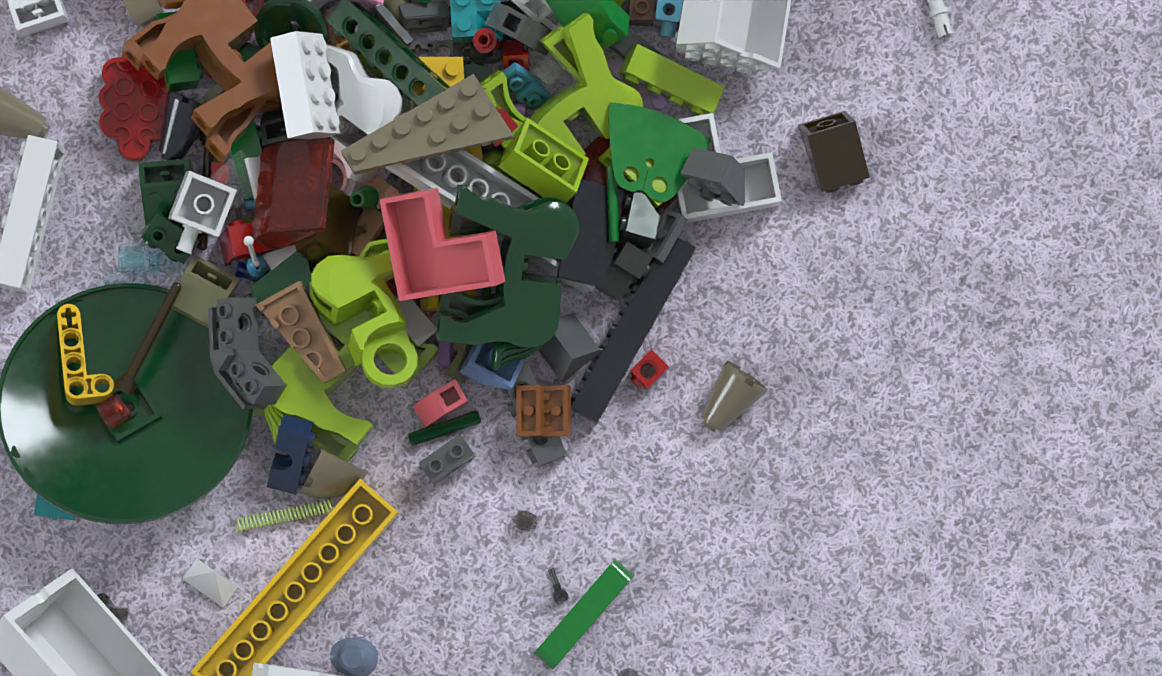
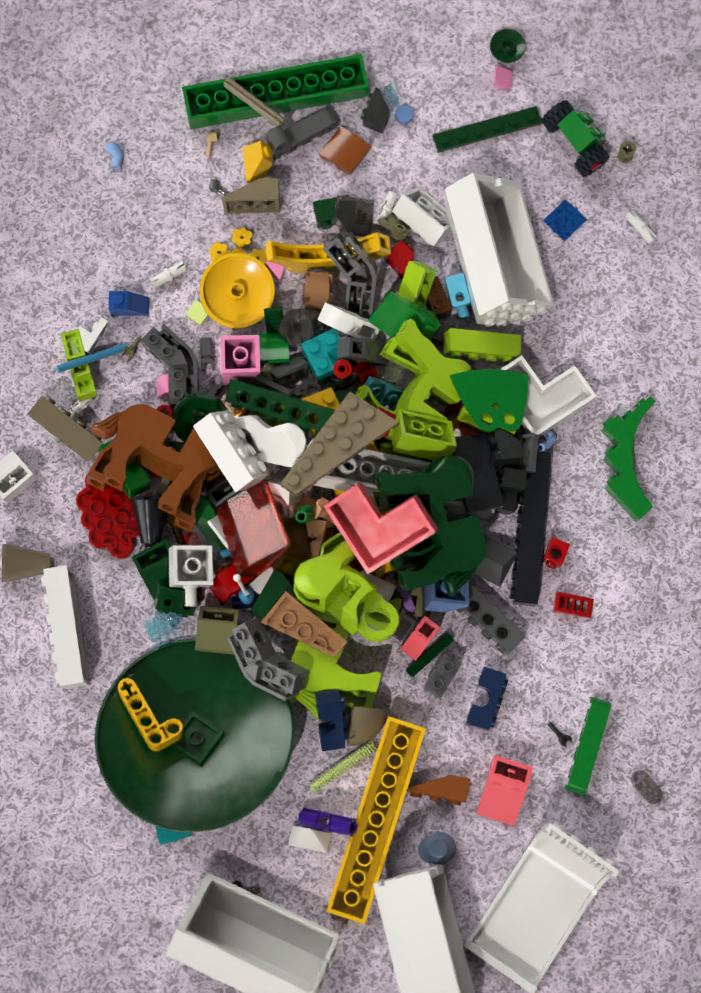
camera: 25 degrees left, 5 degrees down
clear red tile [96,393,132,430] -> none
dark brown piece [114,282,182,396] -> none
clear smoke plate [512,510,537,532] -> none
dark orange slope [516,385,571,437] -> none
green bar [606,166,619,243] -> none
dark grey slope [681,147,745,206] -> none
dark tan cone [701,360,767,432] -> none
dark brown slope [798,111,870,193] -> none
none -> dark purple piece [298,808,358,836]
none -> clear smoke brick [393,612,418,644]
none -> dark orange slope [407,775,470,806]
none -> dark blue arch [465,667,508,732]
none -> coral slope [476,756,533,826]
none -> light blue arm [537,431,556,452]
none -> red slope [552,592,594,618]
none -> green arch [601,396,656,522]

